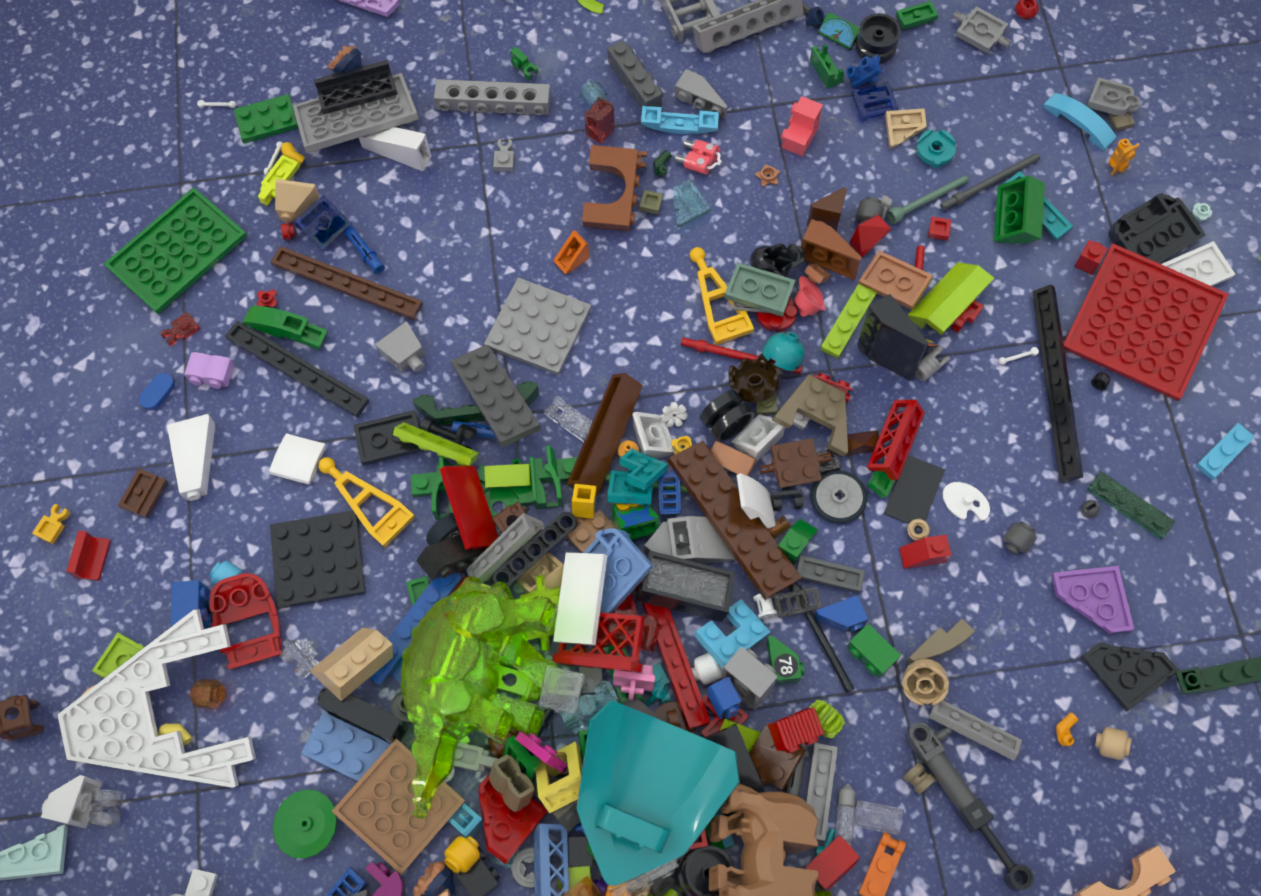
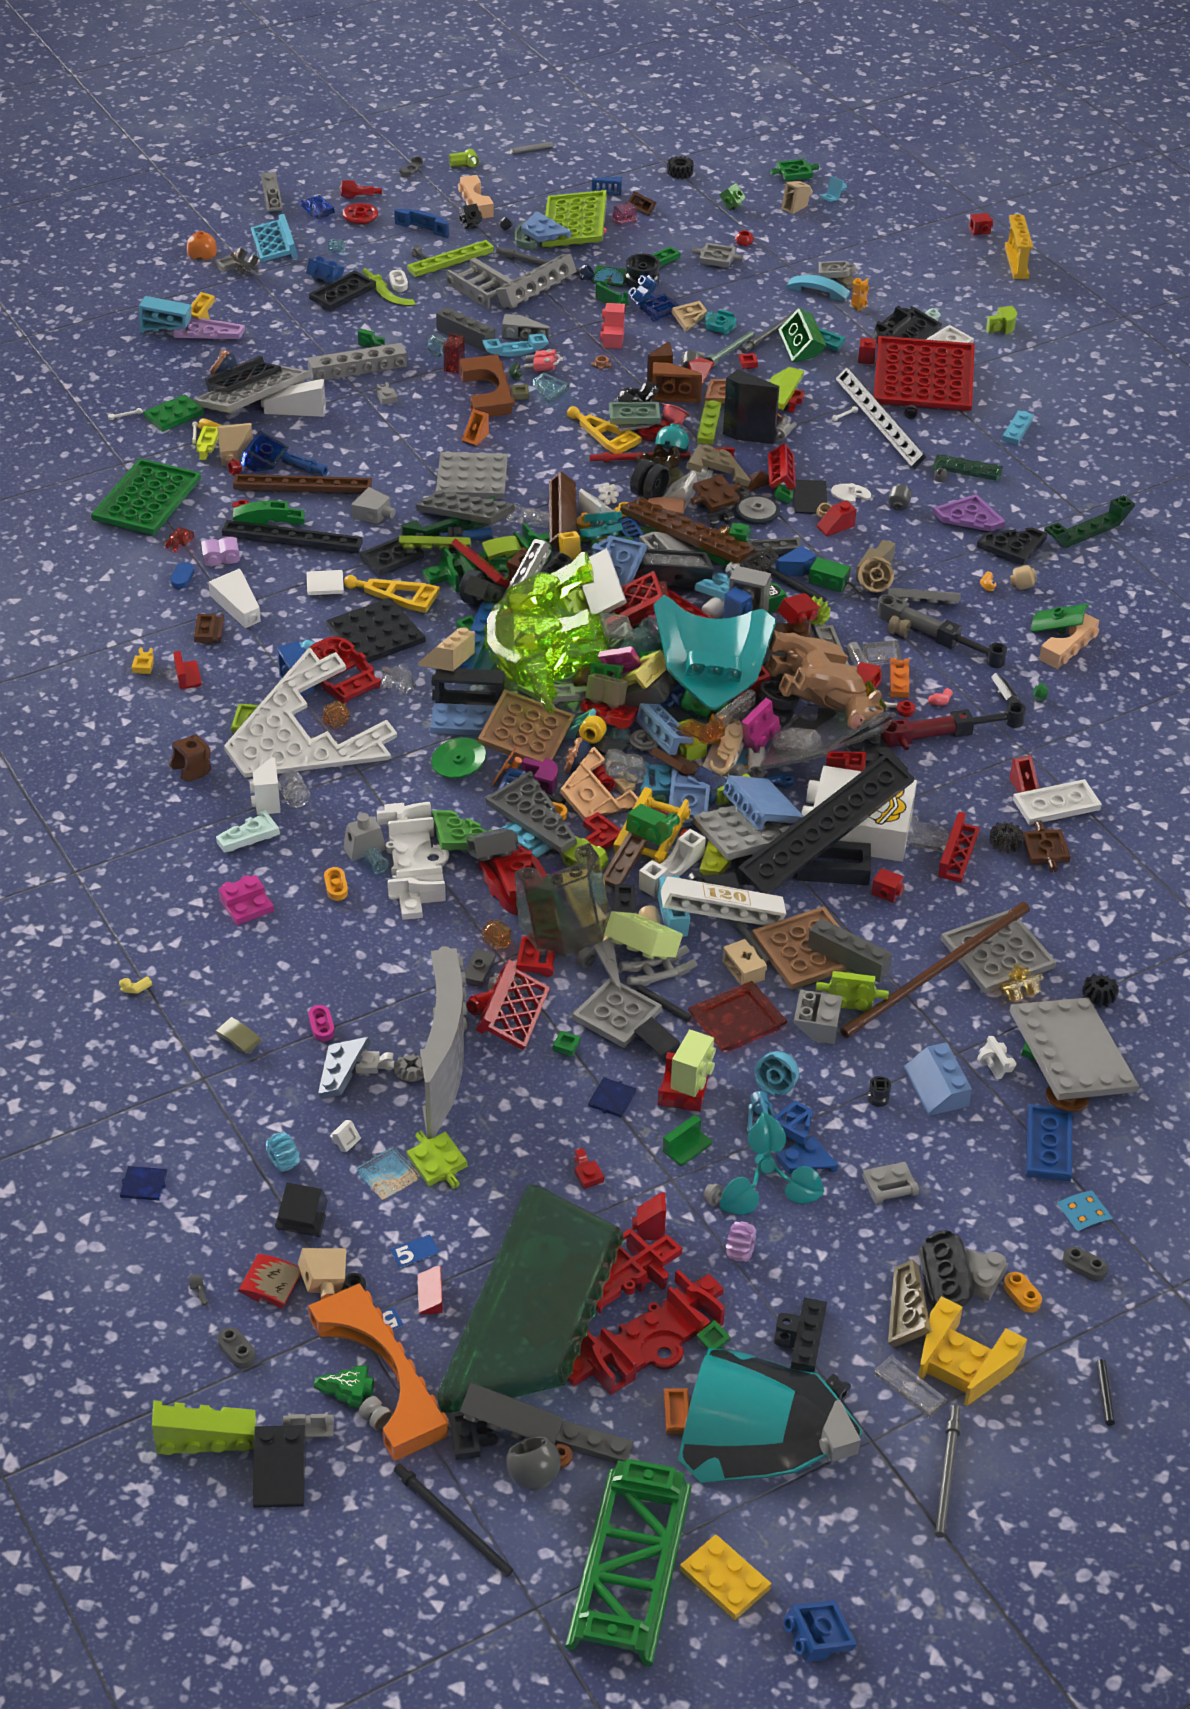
camera: 25 degrees left, 25 degrees down
white slope [737,473,775,529] -> none
nougat plate [804,263,831,284] -> none
none -> orange shield [491,746,522,786]
none -> green shield [1031,603,1090,633]

